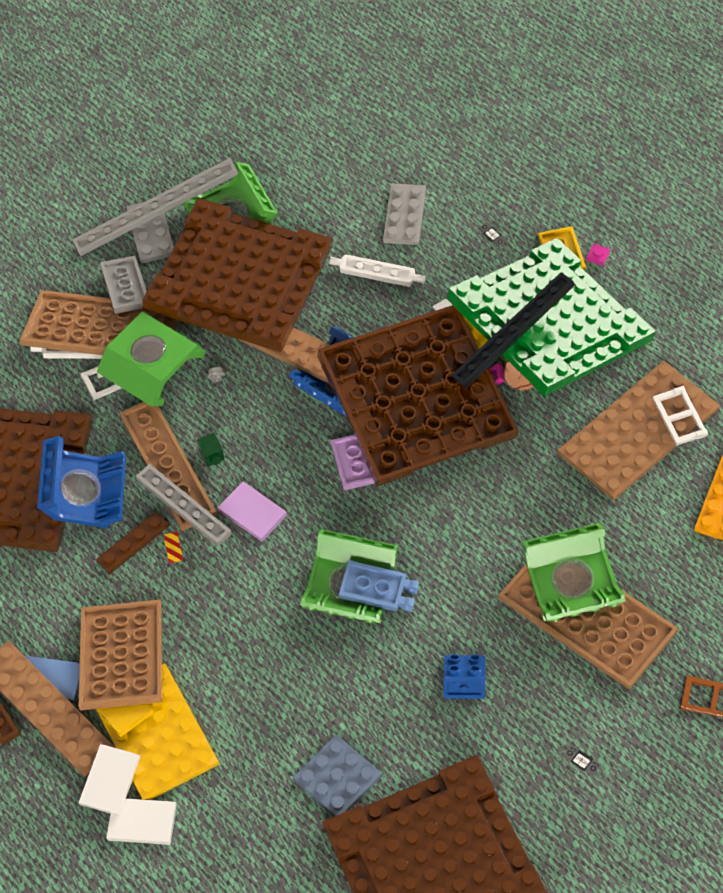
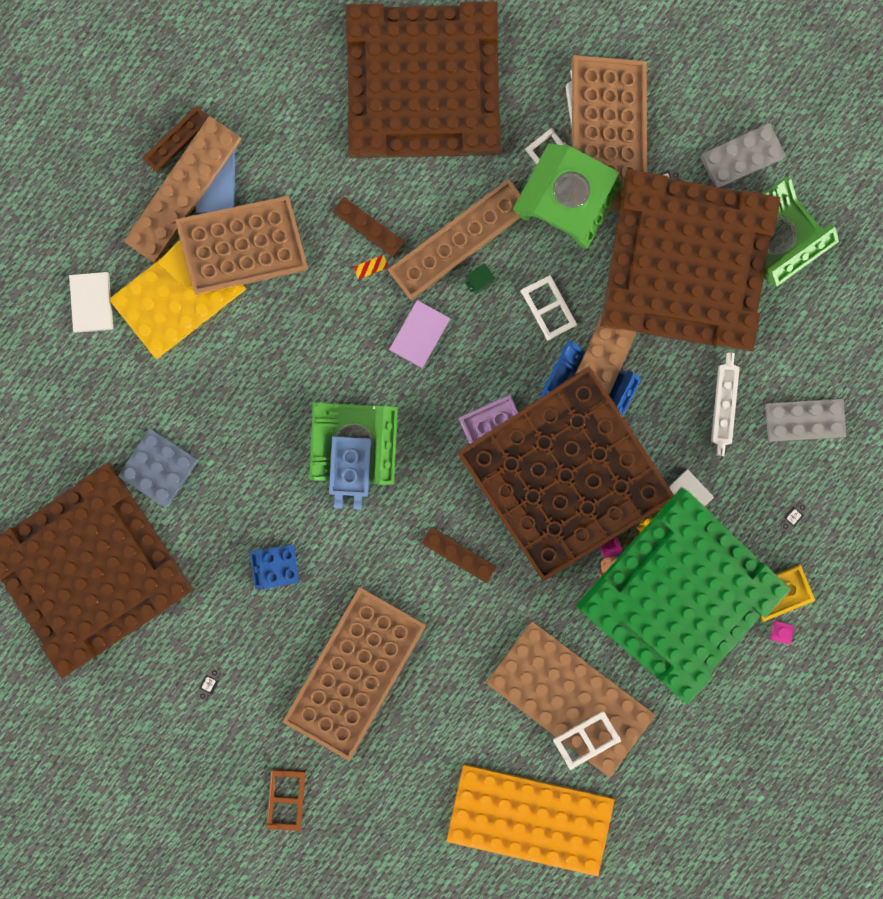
camera: 75 degrees right, 30 degrees up
blue panel [37,436,126,528] -> none
light grey plate [73,158,238,256] -> none
white tile [79,744,141,816] -> none
light grey plate [100,256,147,314] -> none
light grey plate [136,464,232,547] -> none
light grey plate [207,367,225,382] -> none
black plate [452,272,575,389] -> none
bright green panel [522,523,626,622] -> none
none -> reddish brown plate [422,527,497,583]
none -> white window [520,275,577,341]

